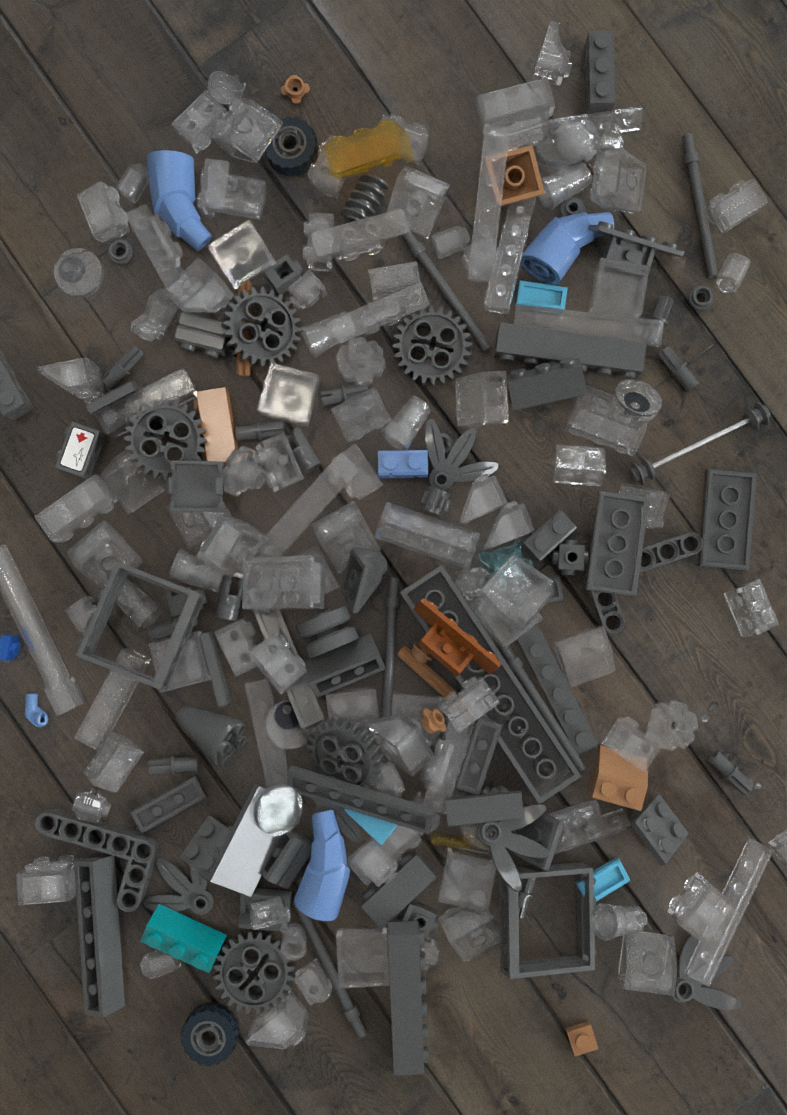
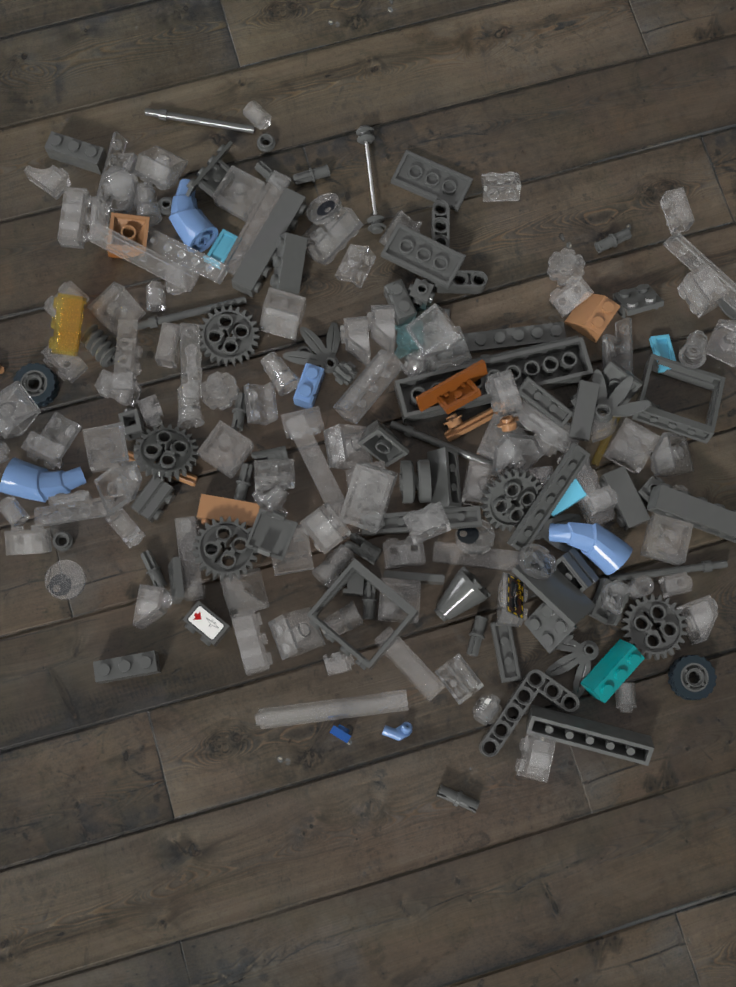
camera: 80 degrees left, 10 degrees down
clear slope [552,625,616,688] -> none
clear brick [706,178,768,235] -> none
none -> slope [497,572,528,627]

